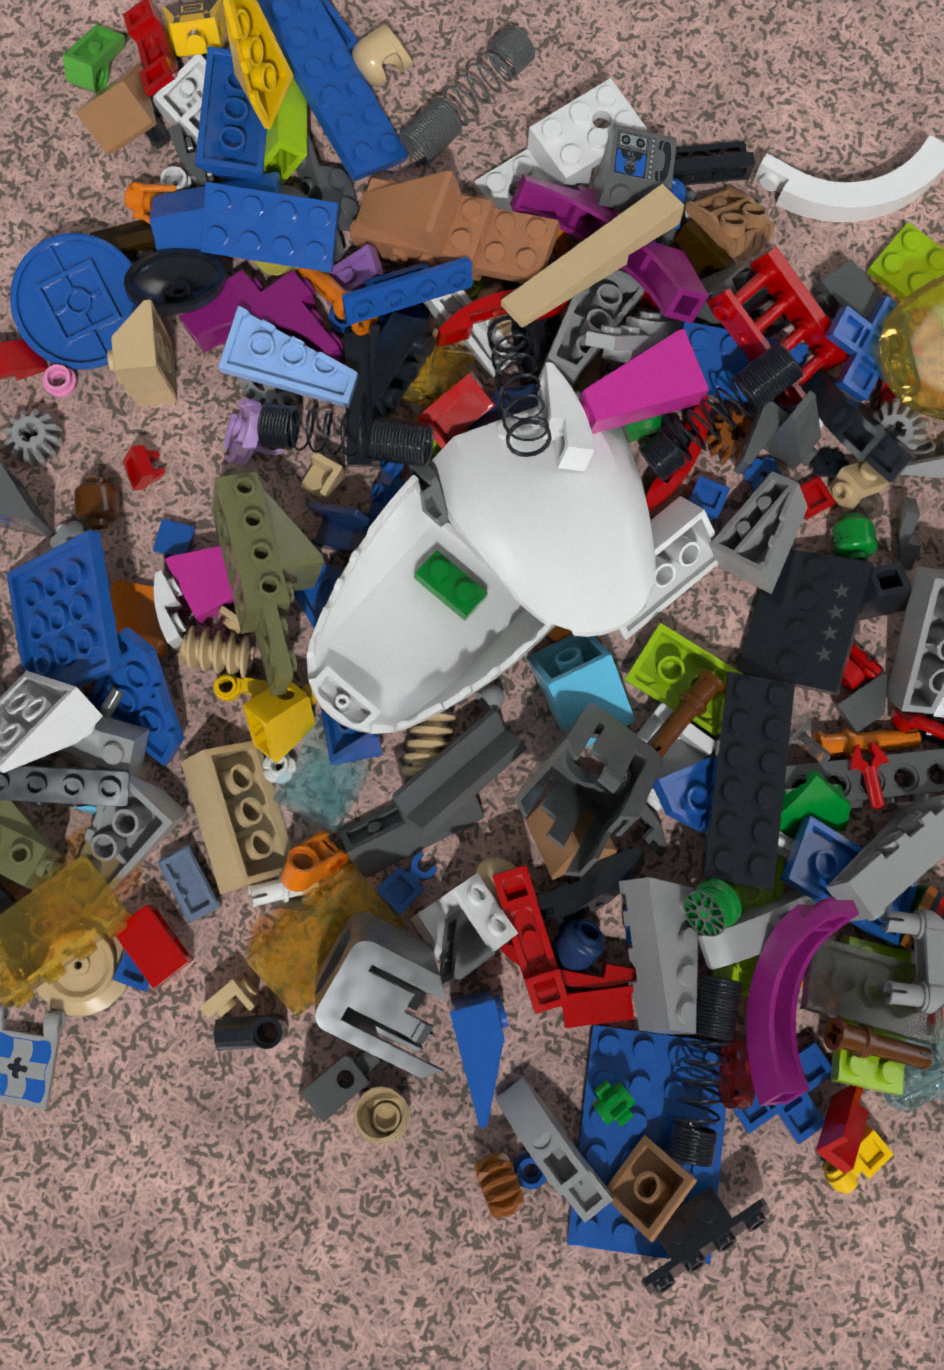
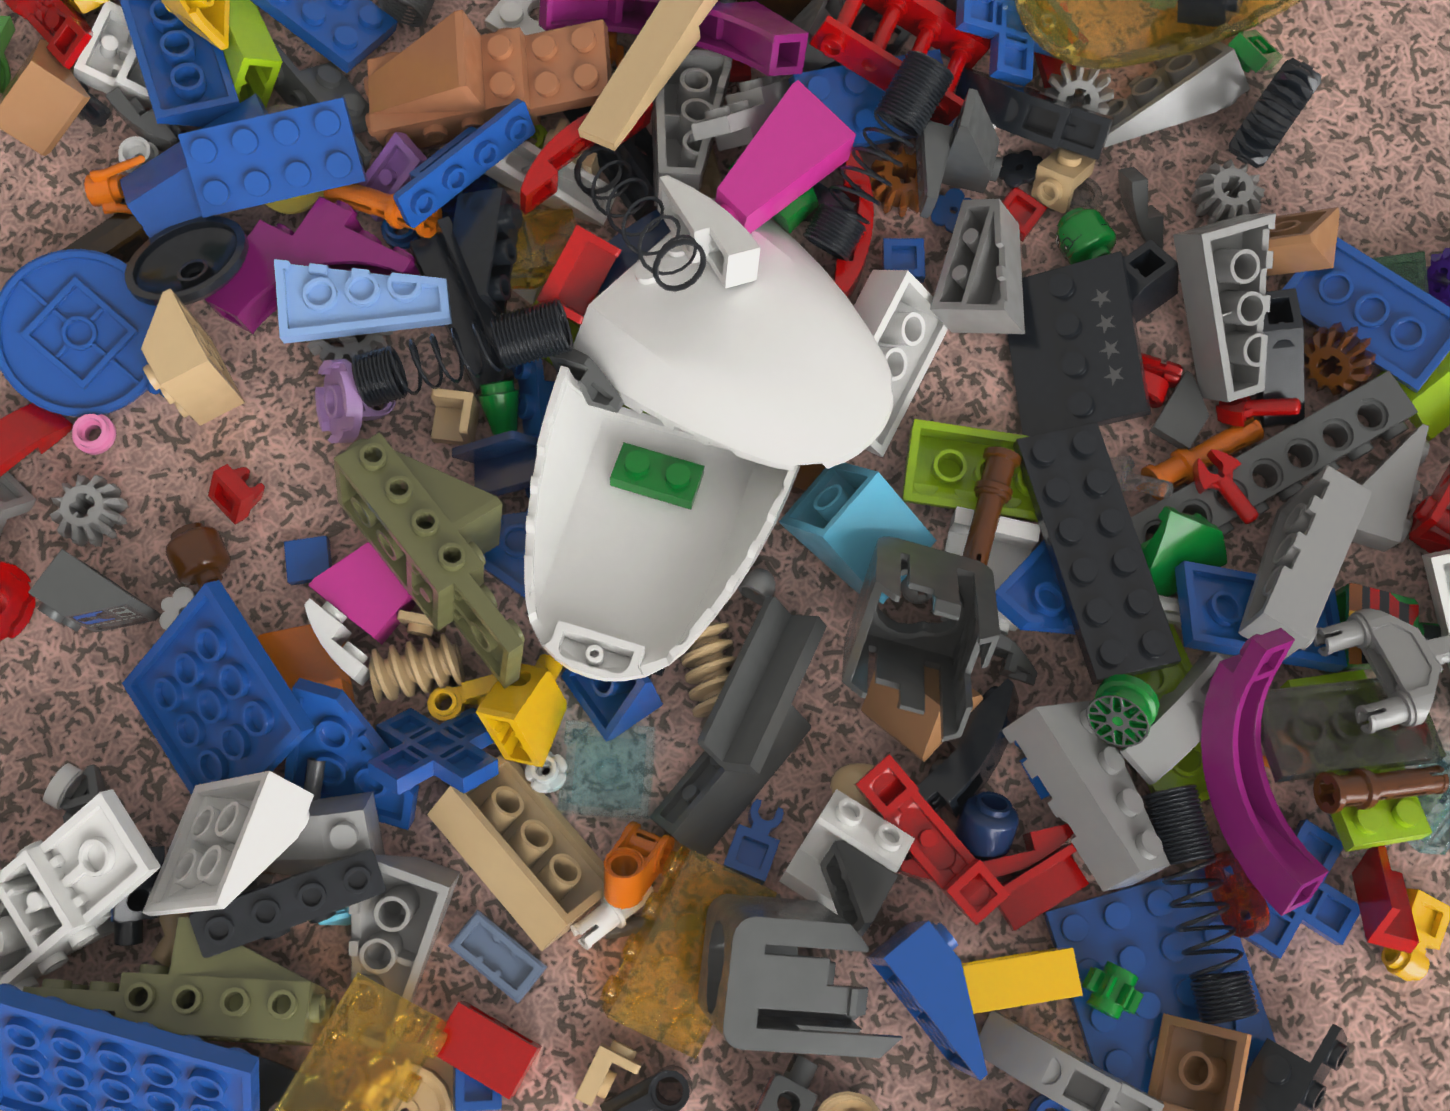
camera: 20 degrees left, 5 degrees down
none -> blue plate [368,707,499,795]
none -> green cone [478,380,519,436]
none -> yellow window [962,948,1083,1014]

